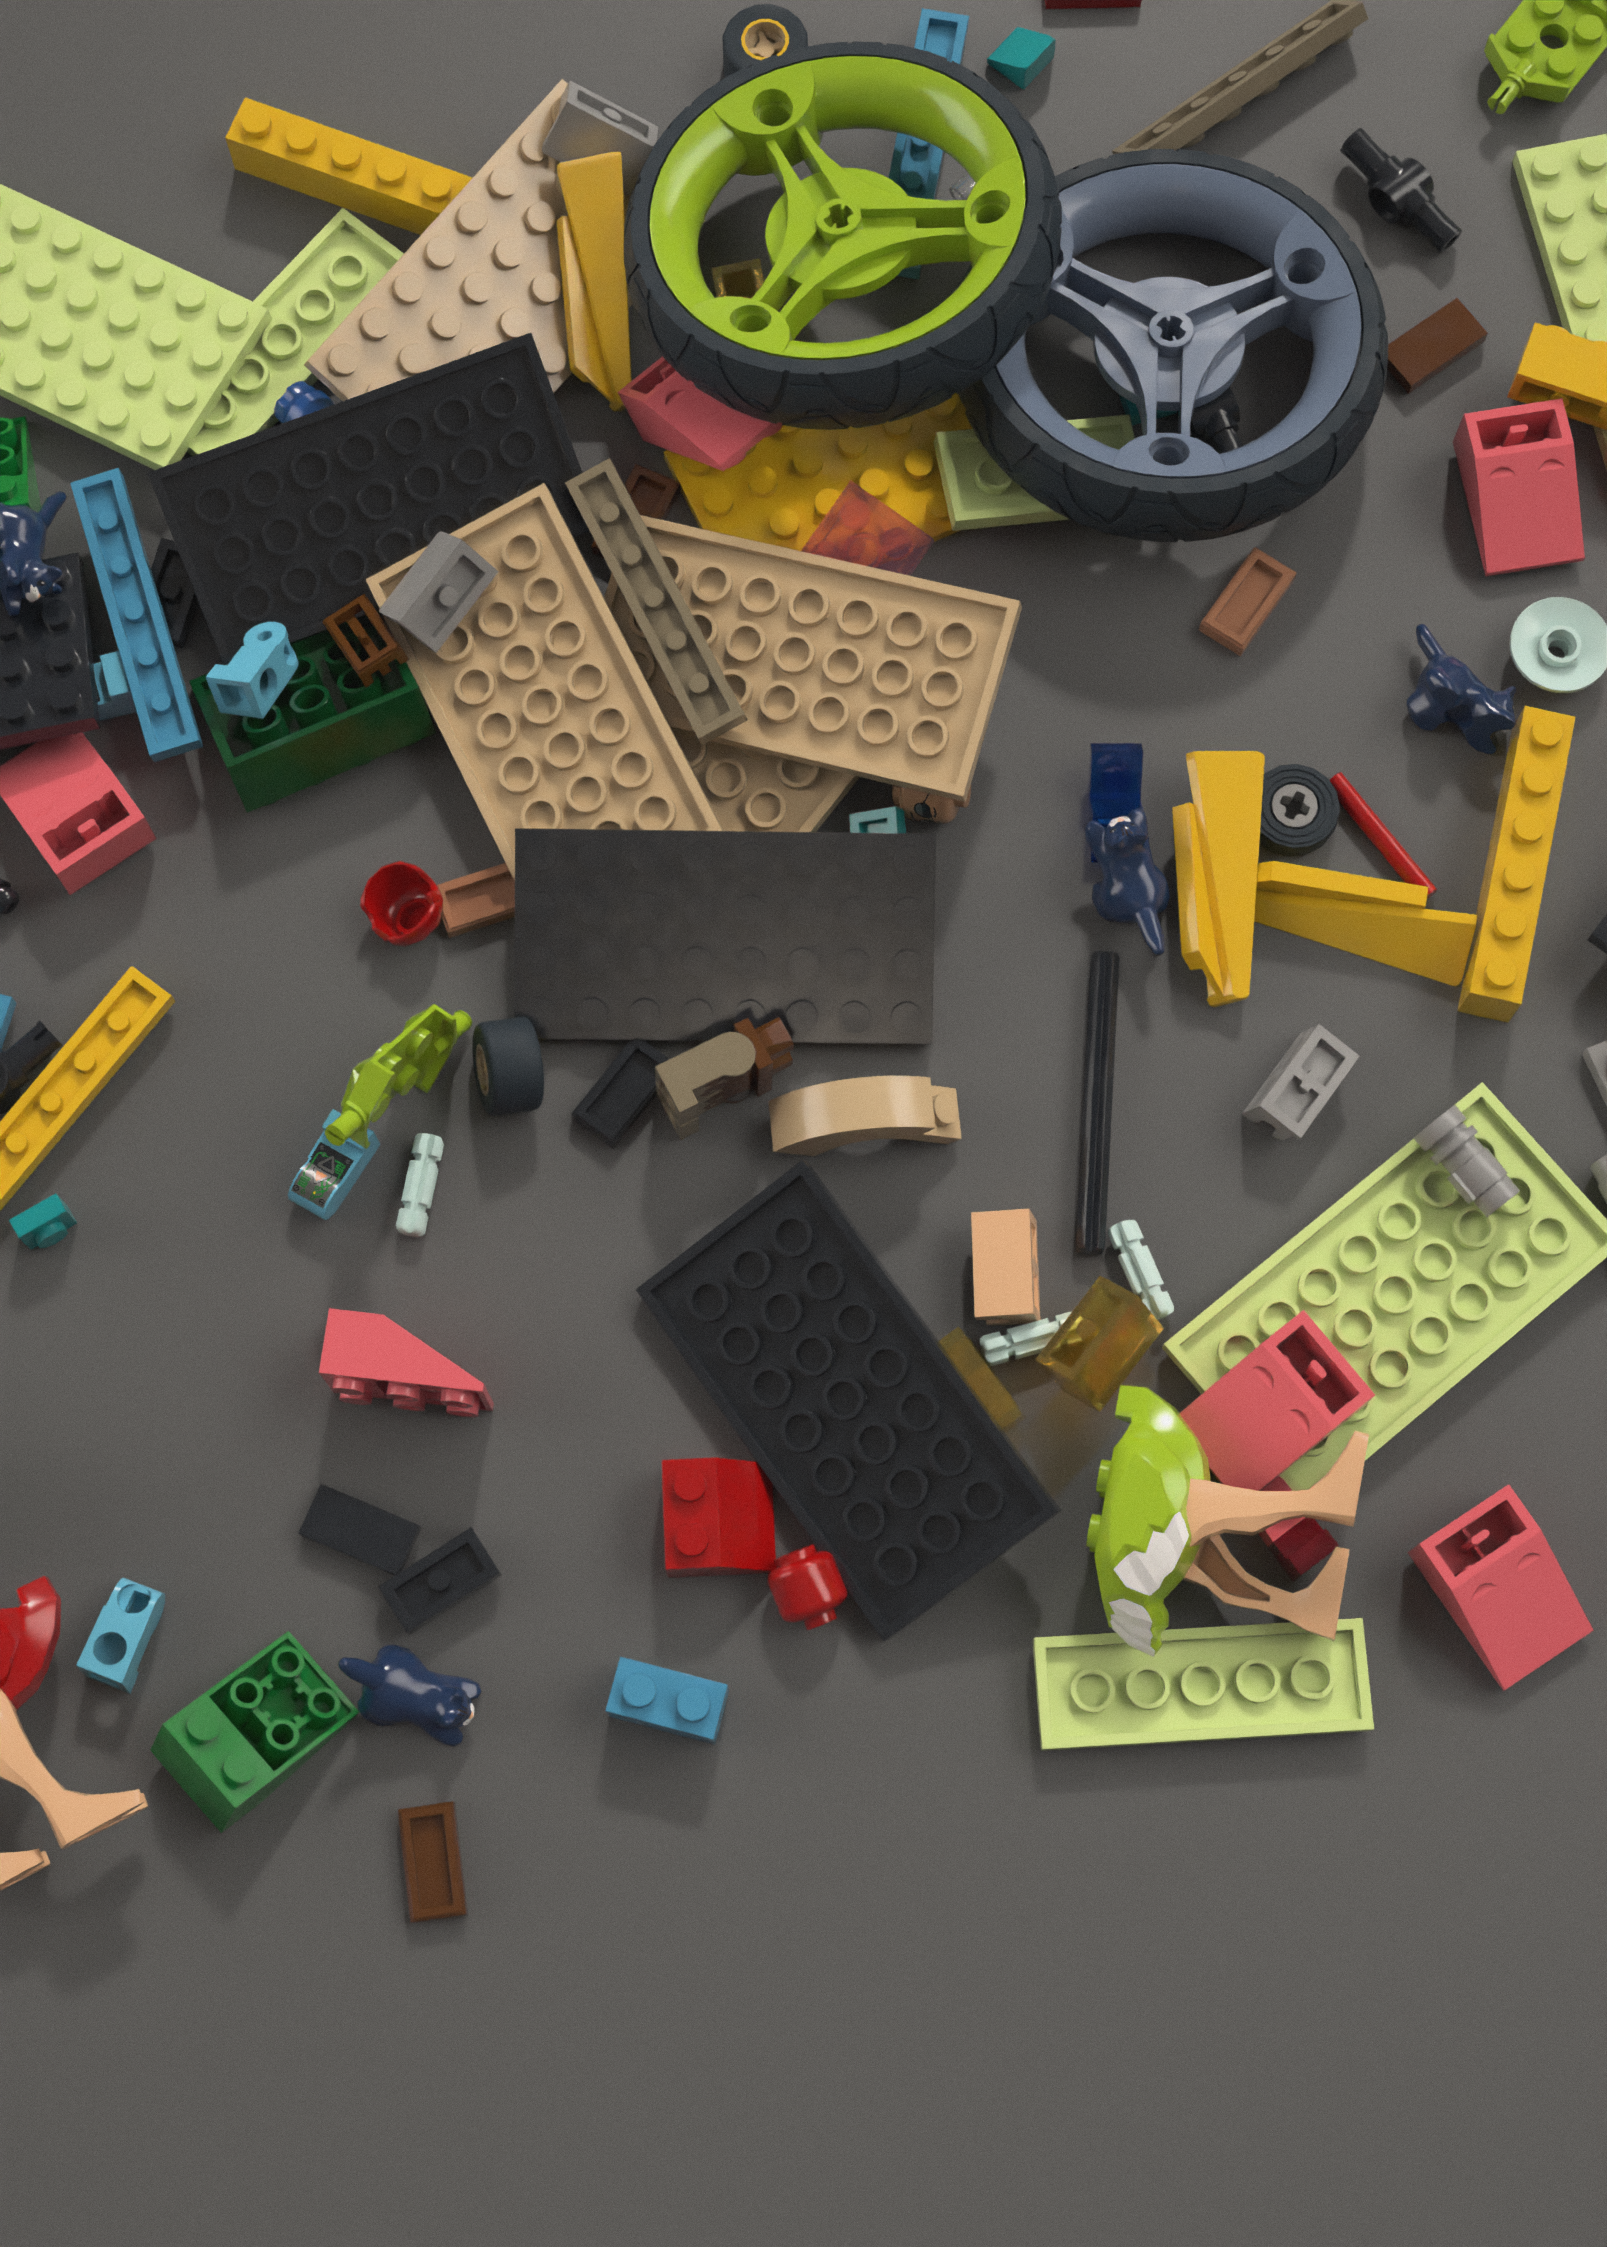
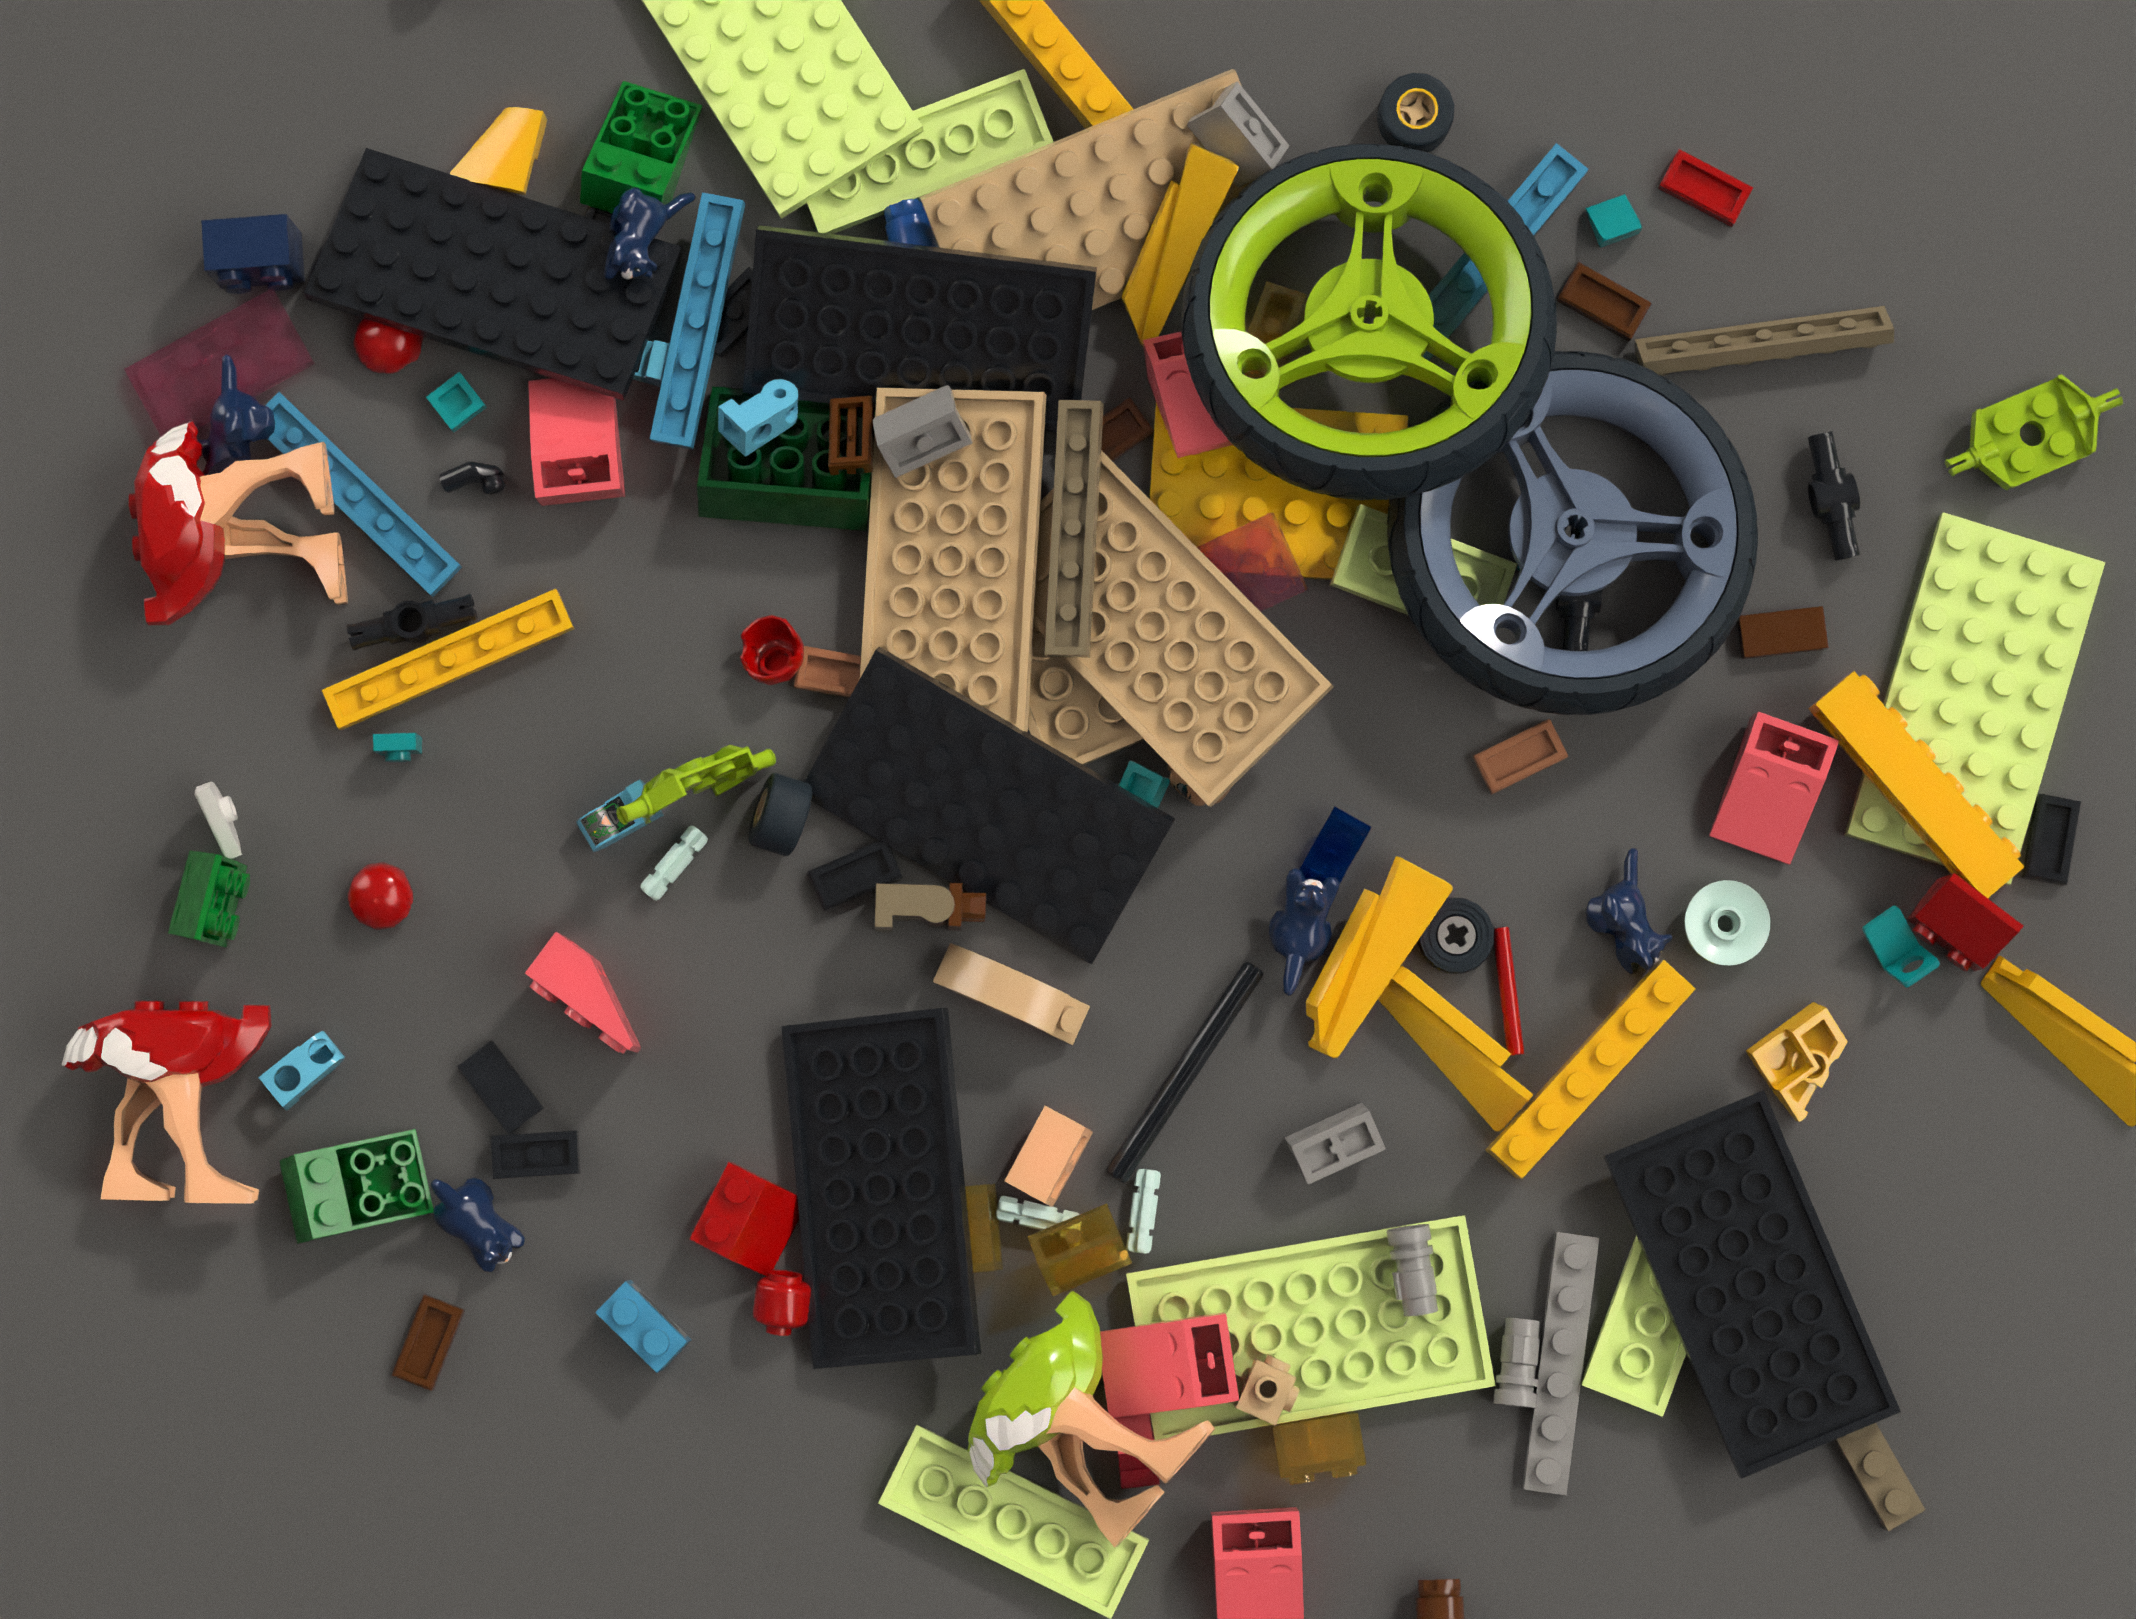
camera: 30 degrees right, 10 degrees up
none -> red hair [348,862,413,930]
none -> tan brick [1234,1354,1300,1426]
none -> clear yellow brick [1271,1411,1367,1485]
none -> reddish brown tile [1557,262,1652,342]

